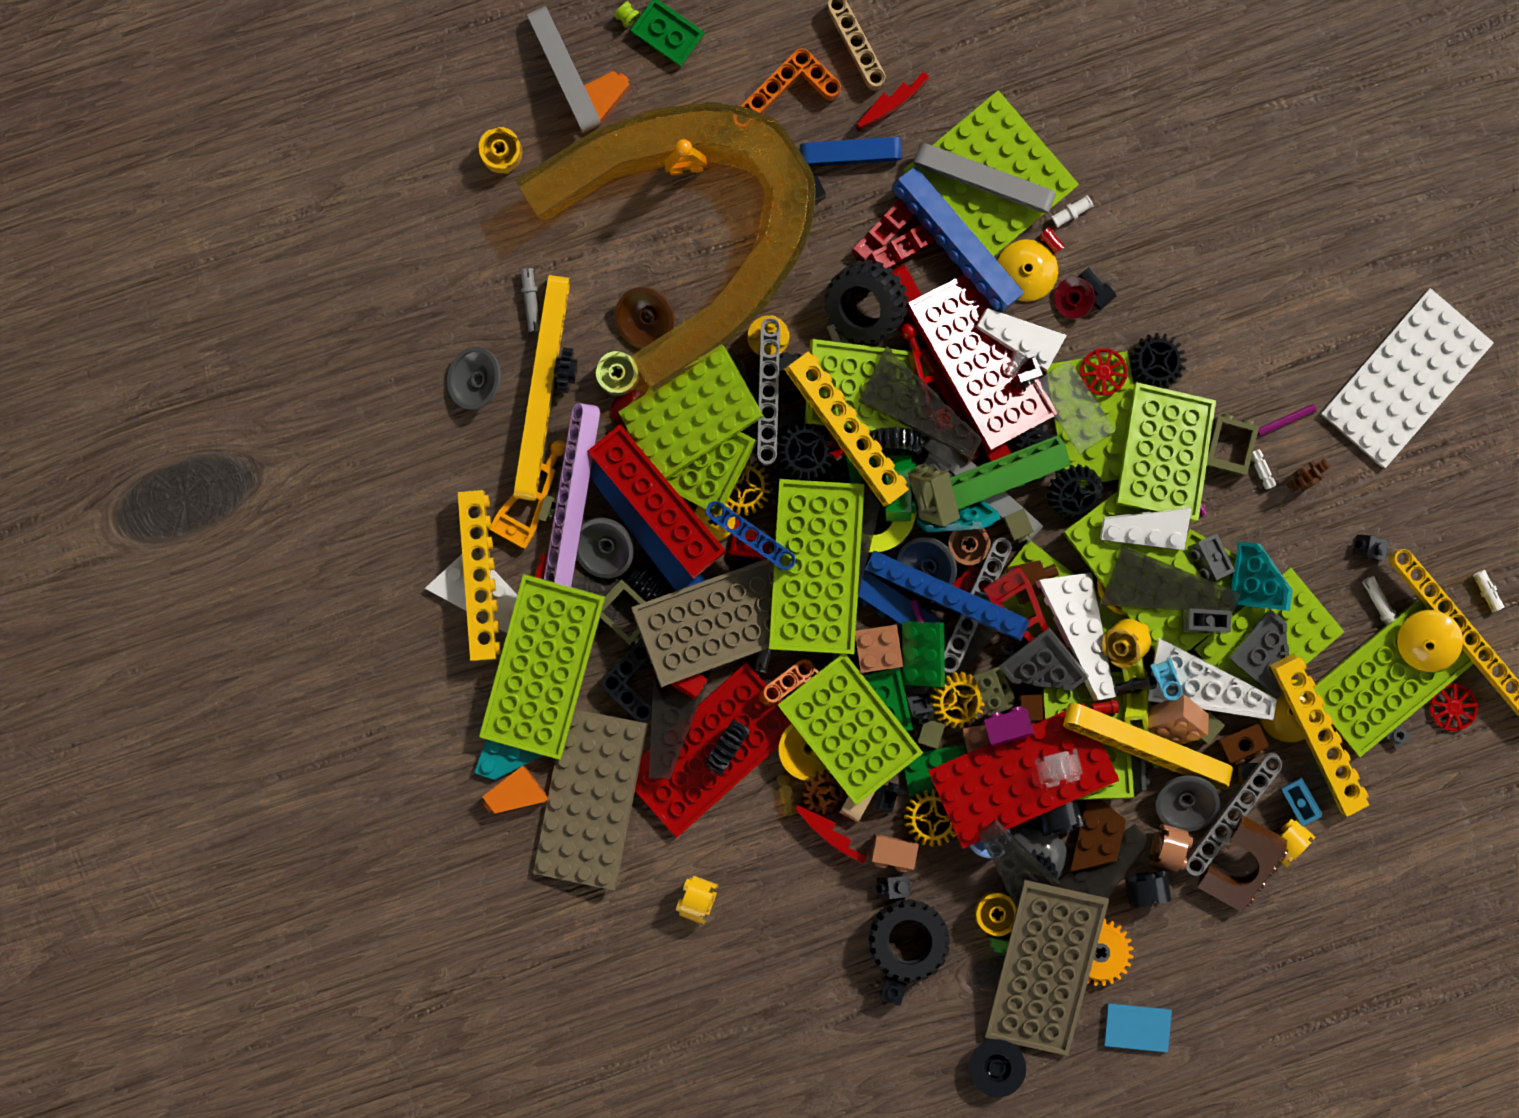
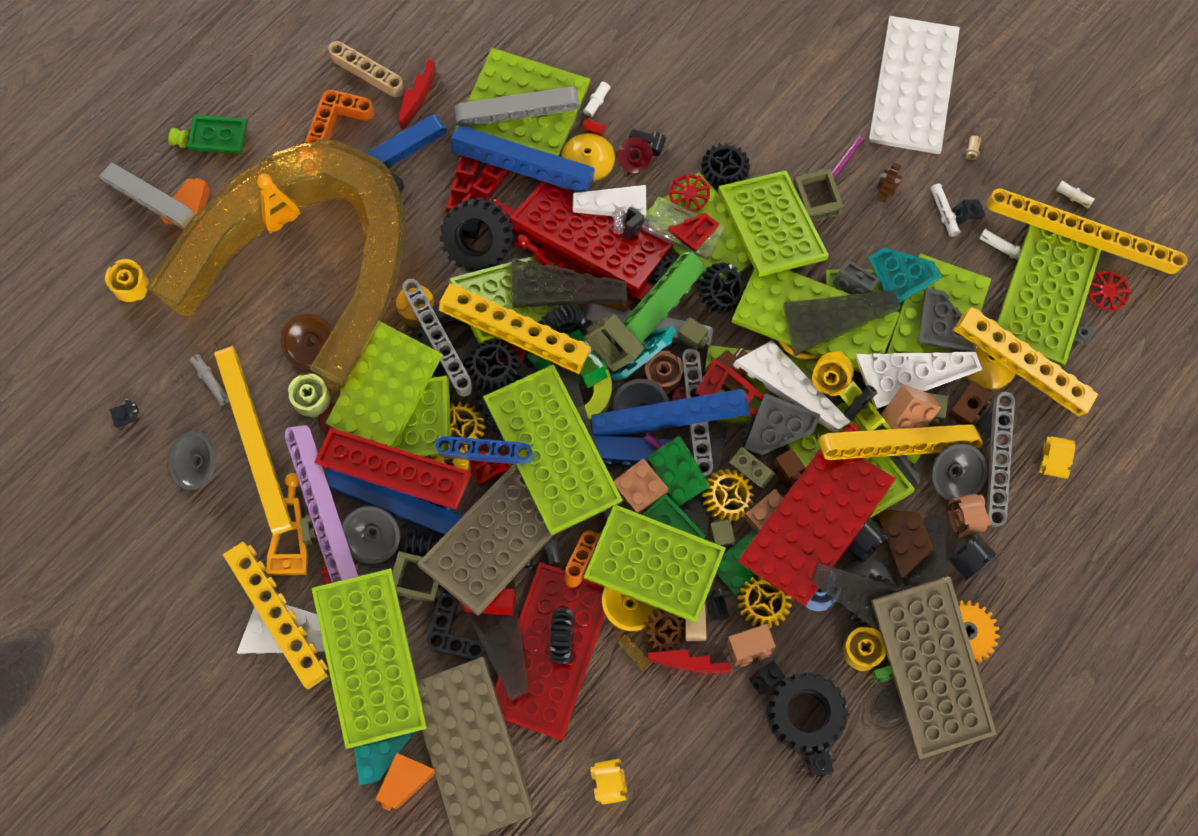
camera: 30 degrees left, 15 degrees down
black gear [554,347,578,393] -> none
black bracket [907,694,935,724] -> none
black hat [969,1039,1026,1097] -> none
magenta brick [984,706,1035,746] -> none
clear brick [1035,749,1083,788] -> none
white wing [1100,507,1192,550] -> none
dark azure tile [1104,1003,1172,1052] -> none
medium azure piece [1150,657,1182,701] -> none
dark grey brick [1182,608,1231,635] -> none
reddish brown arch [1198,815,1288,912] -> none
white axle [1251,449,1276,490] -> none
dark azure brick [1281,777,1323,827] -> none
yellow dish [1397,610,1463,672] -> none
none -> black bracket [110,398,139,428]
none -> red wing [667,213,719,252]
none -> white pin [930,184,961,237]
none -> tan pin [965,136,981,160]

